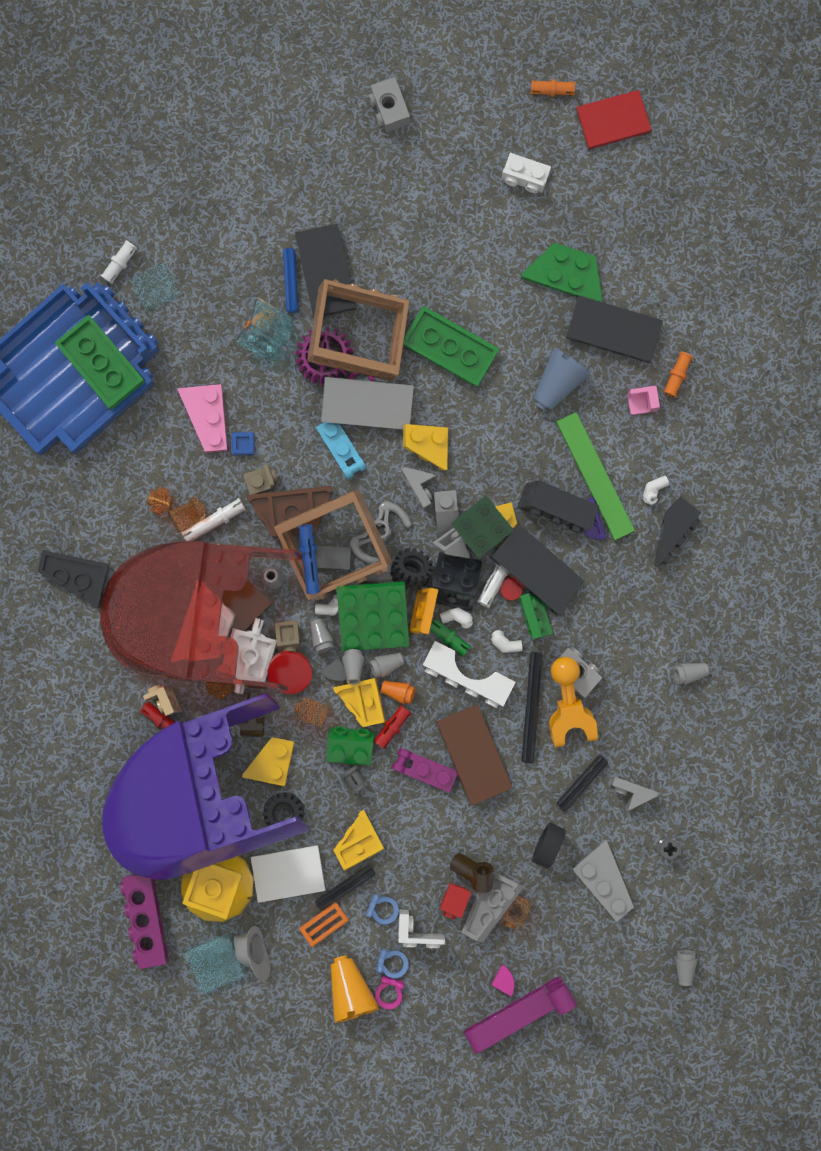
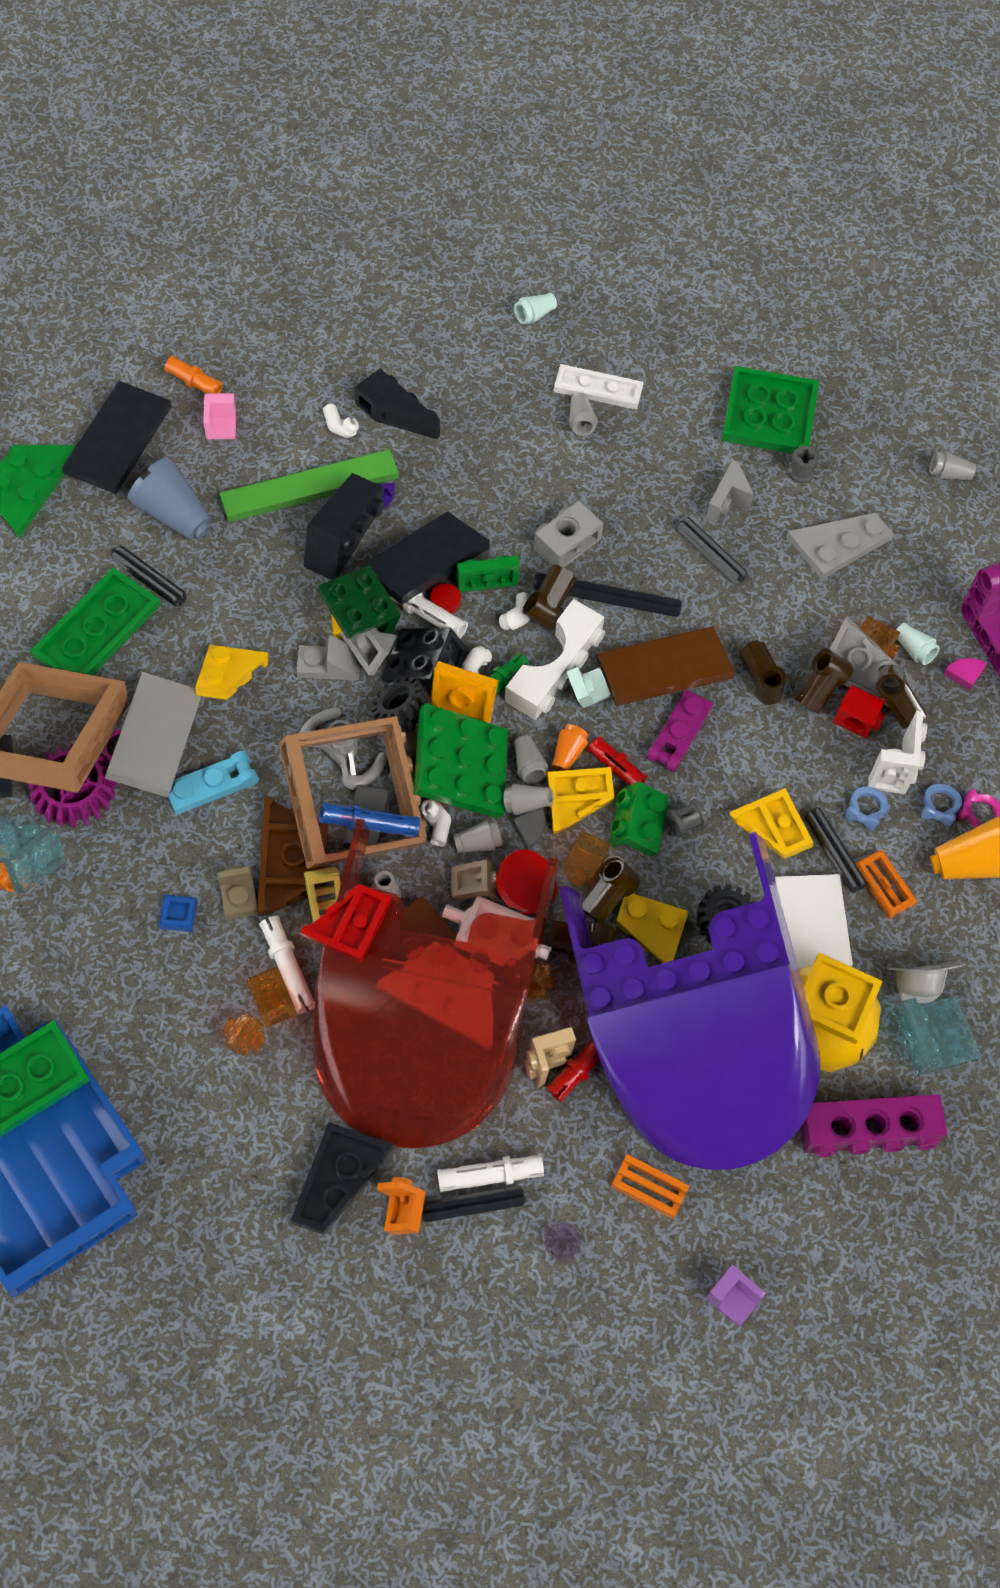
camera: 85 degrees left, 20 degrees down
bright pink wing [177,384,228,453] -> none
light grey slope [401,467,436,511] -> none
black tyre [532,822,566,869] -> none
light orange piece [549,657,598,748] -> none
none -> black axle [111,546,187,607]
none -> red wing [300,884,392,962]
none -> light yellow slope [304,867,344,922]
none -> orange bracket [377,1177,426,1235]
none -> black axle [422,1186,525,1222]
none -> white pin [437,1154,544,1192]
none -> light aqua cone [514,293,557,325]
none -> dark brown piece [522,564,577,630]
none -> clear purple tile [545,1223,581,1261]
none -> white tile [554,364,644,410]
none -> light aqua bracket [567,667,611,708]
none -> dark brown piece [582,856,640,923]
none -> orange tile [611,1154,689,1220]
none -> medium lavender panel [706,1265,766,1326]
none -> green plate [721,366,819,454]
none -> dark brown piece [739,640,787,705]
none -> dark brown piece [876,665,927,729]
none -> light aqua cone [894,623,940,665]

